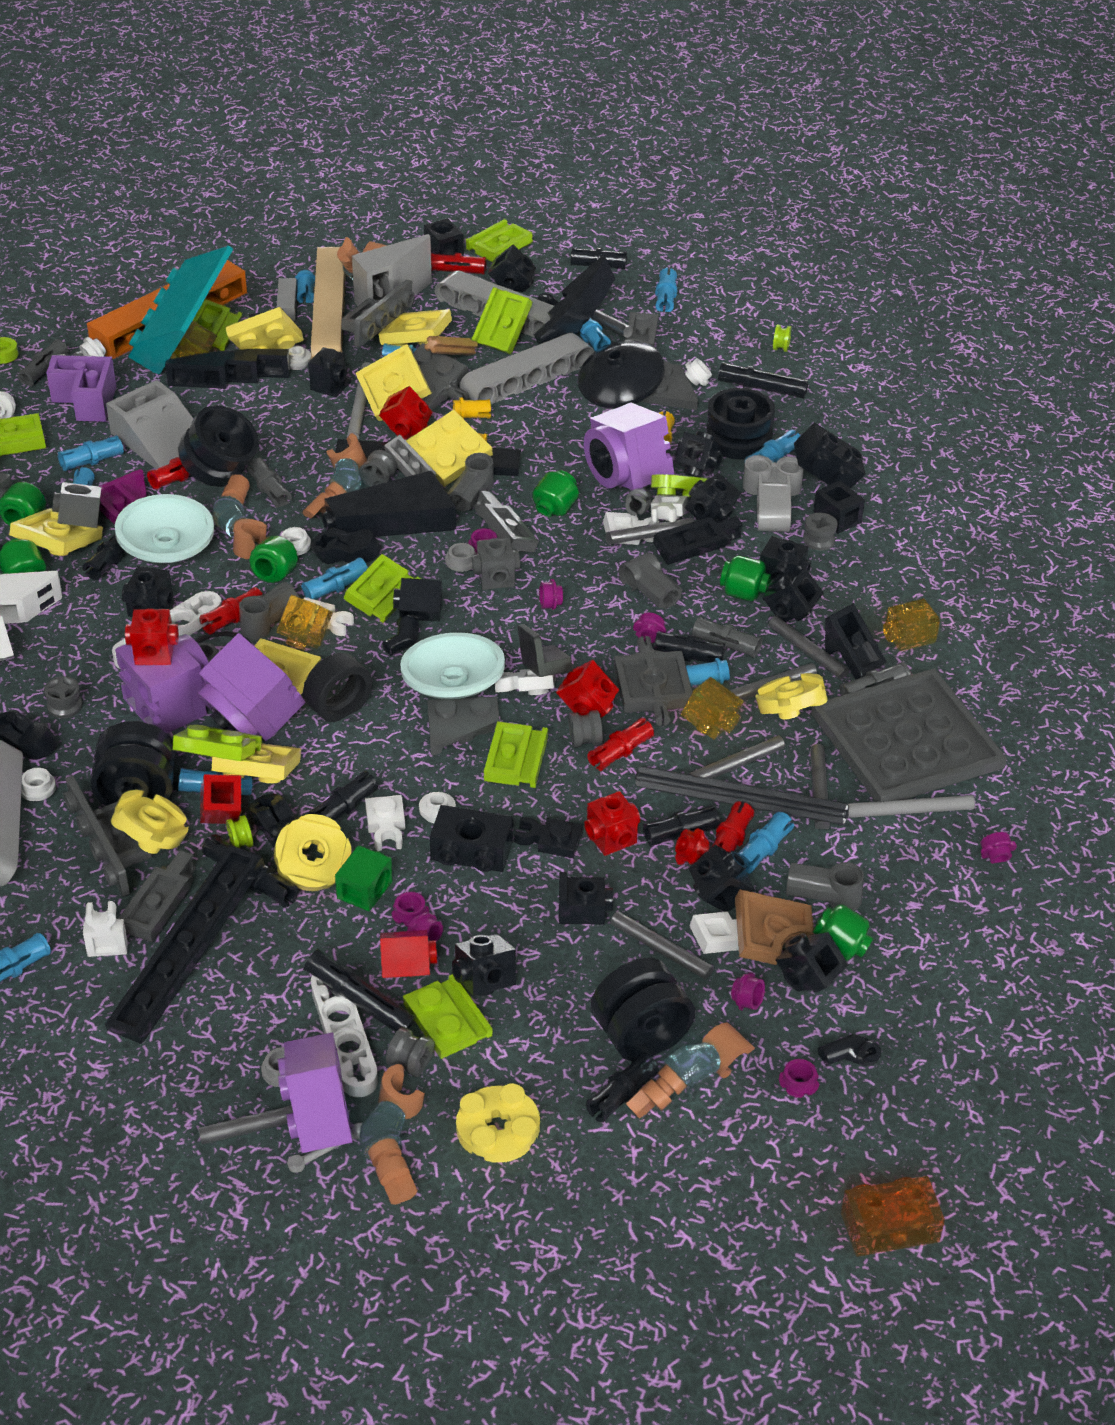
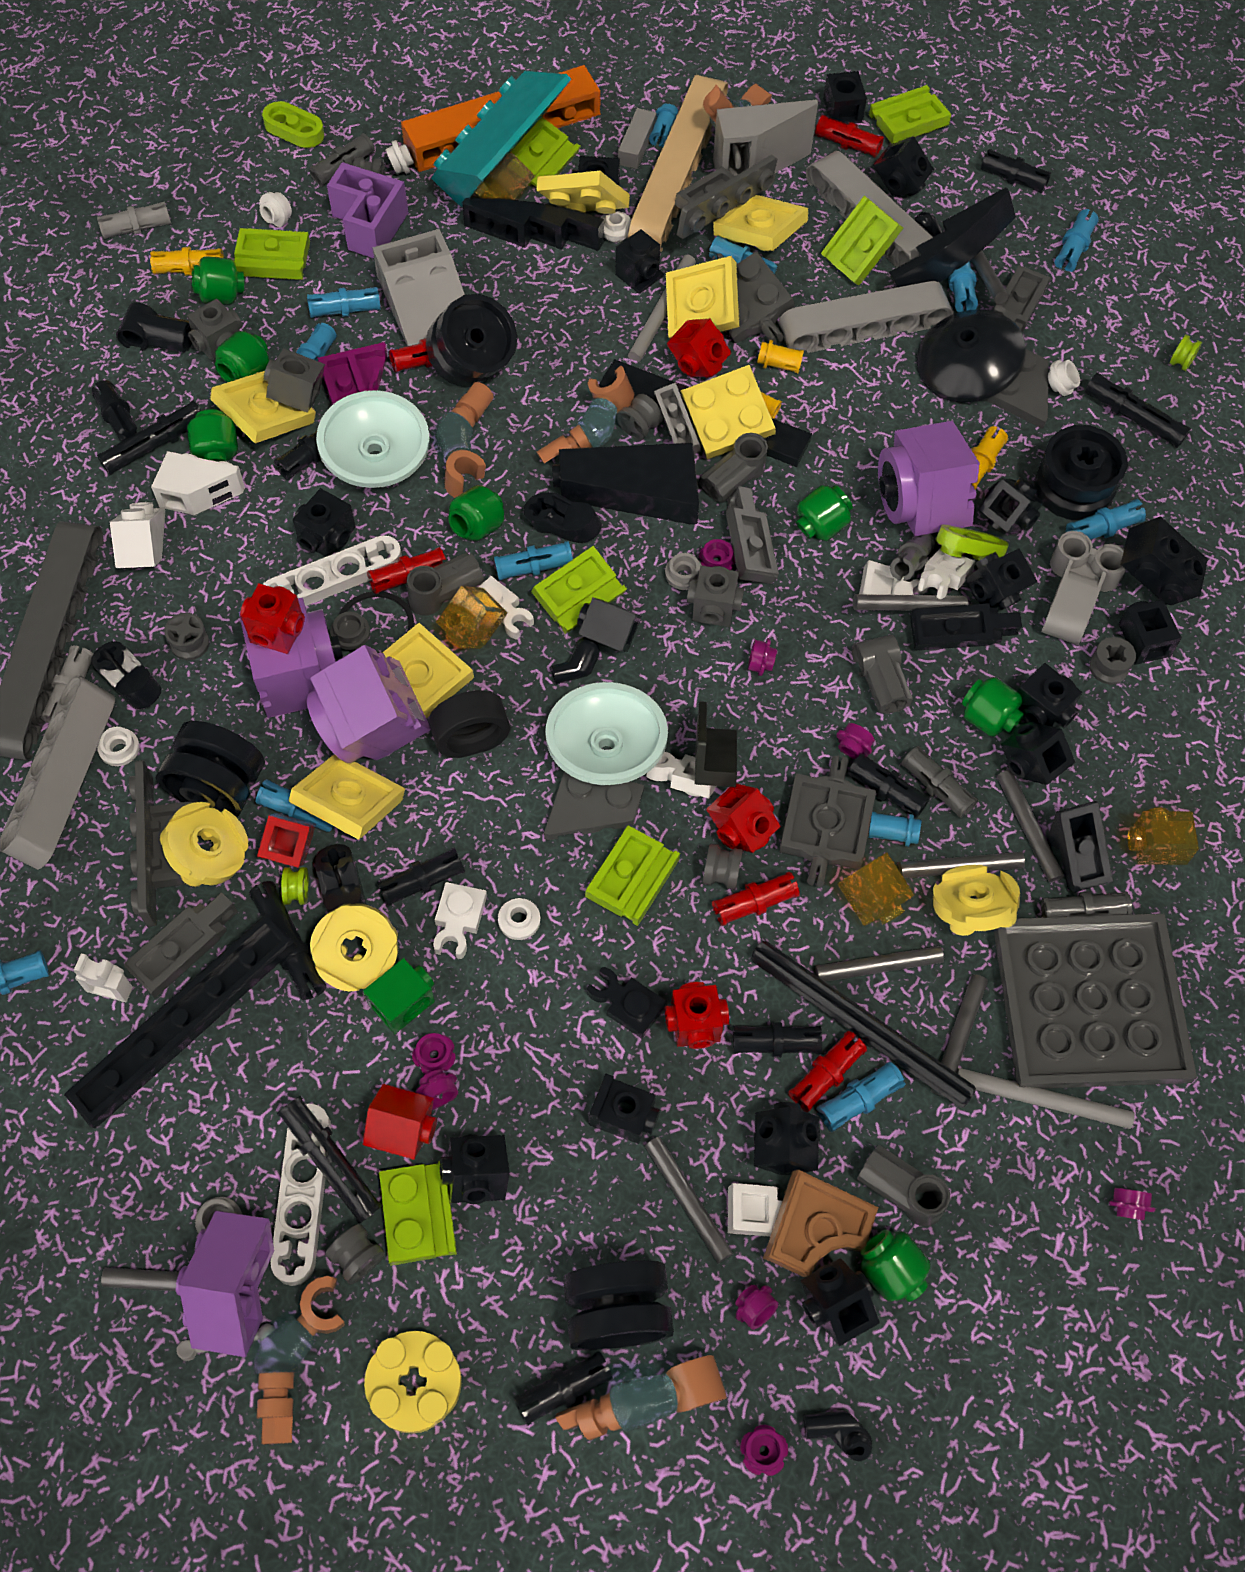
camera: 20 degrees right, 20 degrees up
lime plate [173,725,262,762] -> none
dark grey pin [247,458,292,508] -> none
white plate [281,527,311,555] -> none
medium nougat axle [424,336,478,356] -> none
black brick [430,805,513,872] -> none
red plate [675,828,709,865] -> none

